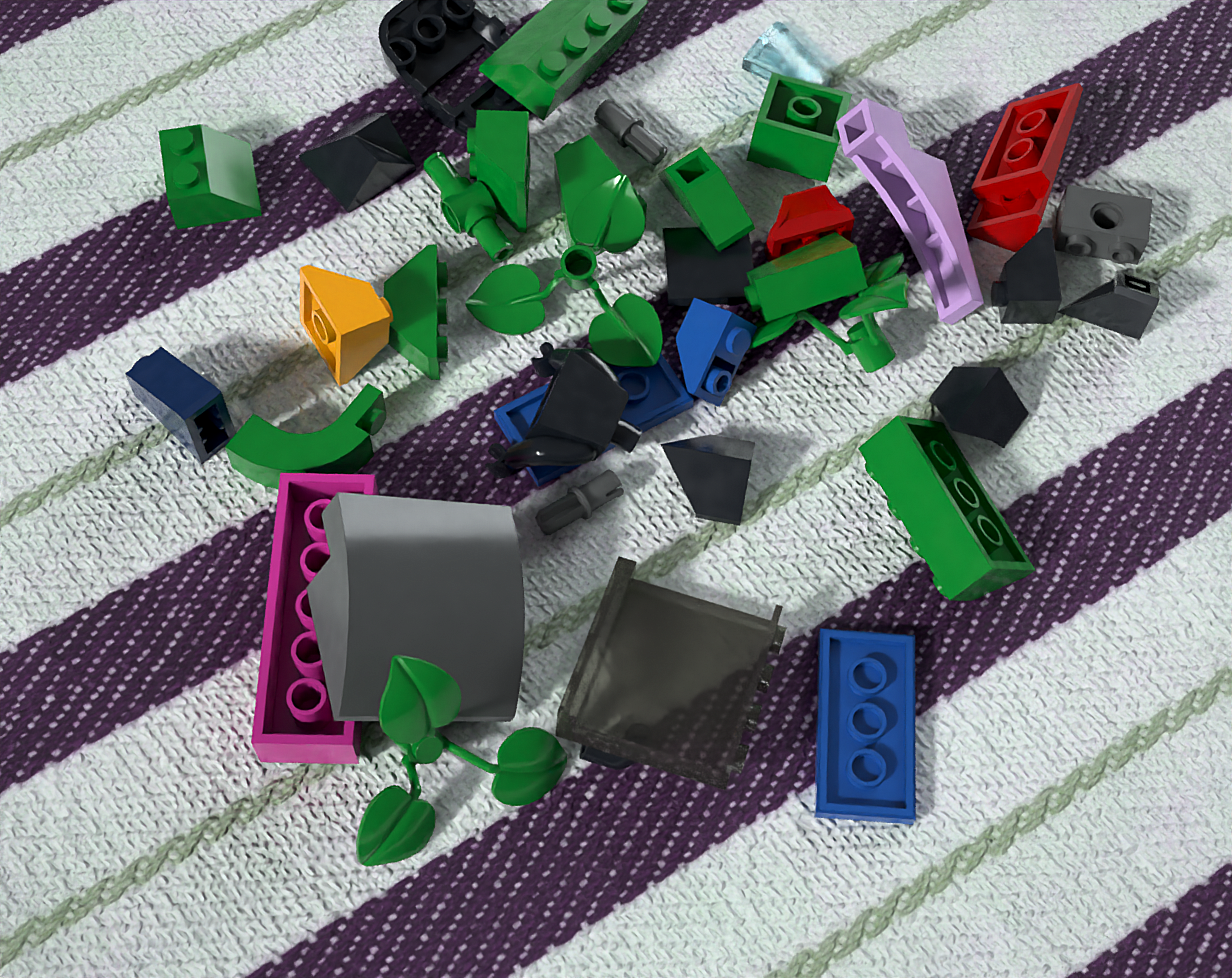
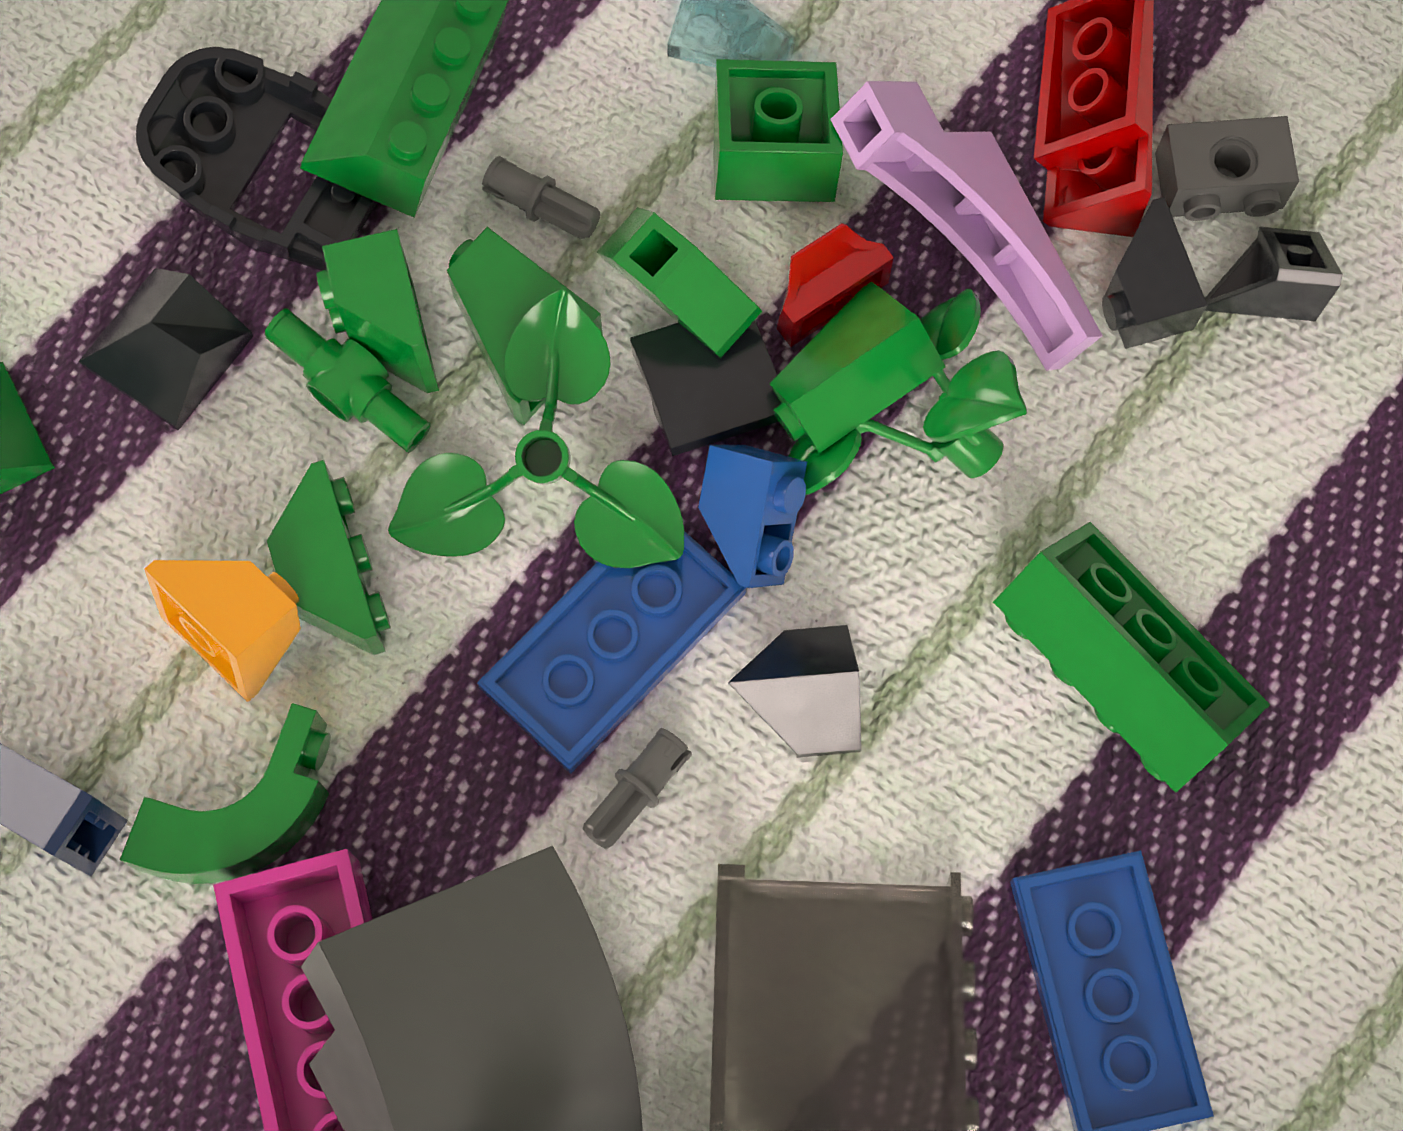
camera: 15 degrees left, 10 degrees up
black torso [485,342,642,479] -> none
black slope [929,366,1029,448] -> none

